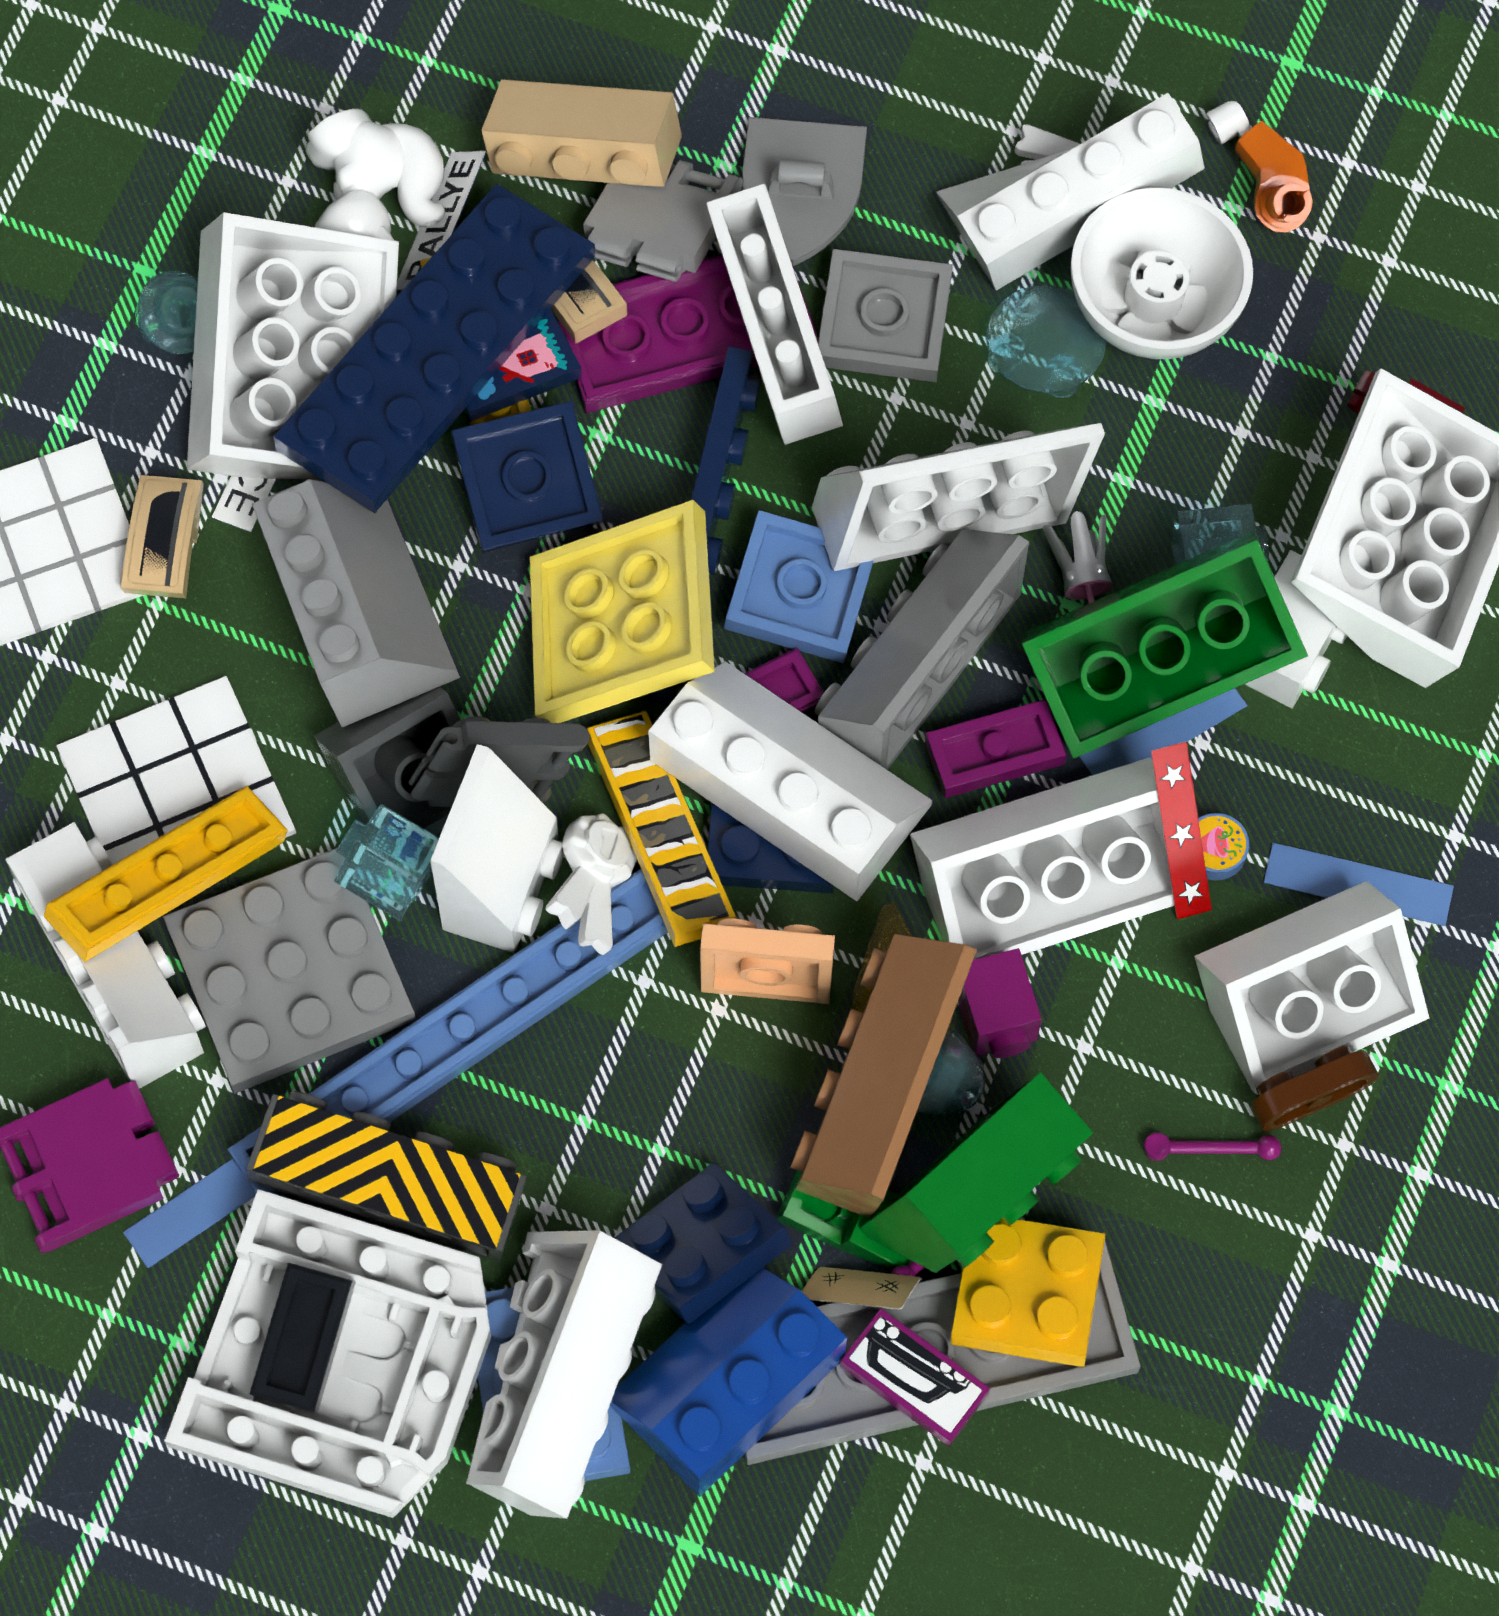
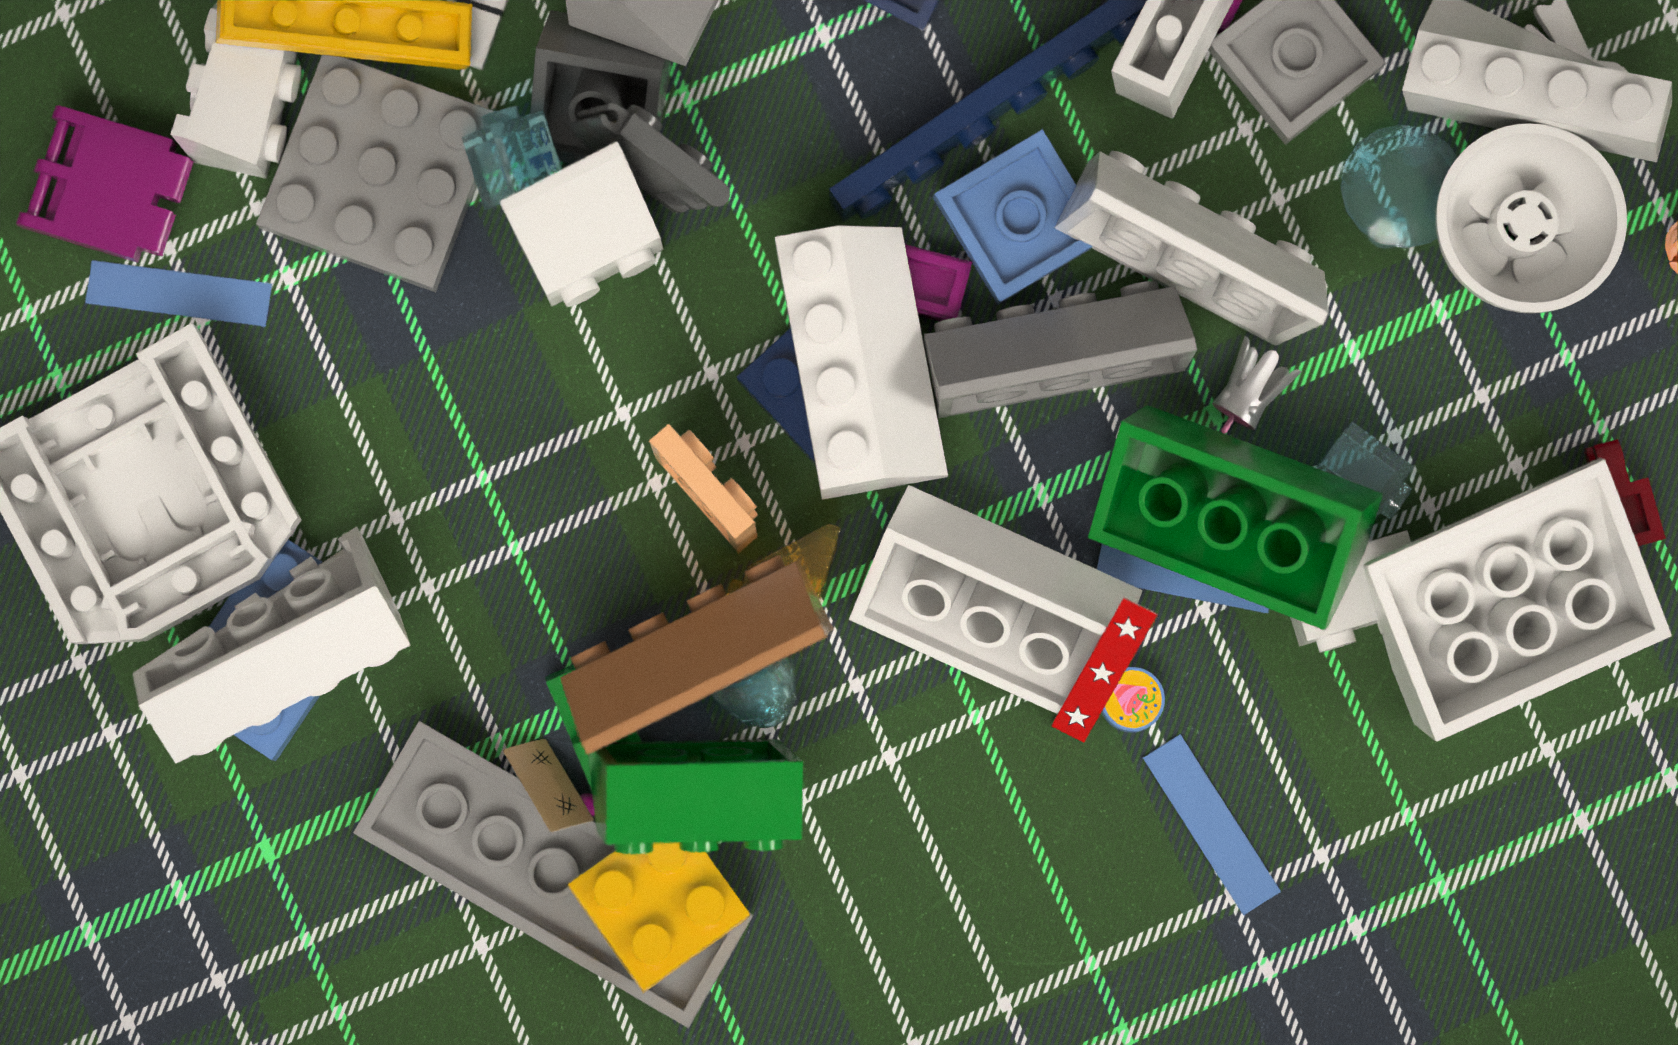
camera: 45 degrees right, 15 degrees up
medium blue tile [227,869,668,1196] -> none
brick [246,1091,527,1263] -> none
black tile [249,1263,356,1413] -> none
light yellow plate [530,500,715,723] -> none
white piece [545,813,637,955] -> none
tile [587,711,736,947] -> none
blue slope [610,1268,847,1497] -> none
dark blue plate [614,1162,793,1325] -> none
tile [840,1309,990,1447] -> none
magenta plate [925,699,1066,799] -> none
magenta brick [958,948,1042,1058] -> none
magenta hinge [1144,1132,1282,1161] -> none
white slope [1194,881,1429,1095] -> none
reddish brown plate [1250,1046,1379,1131] -> none

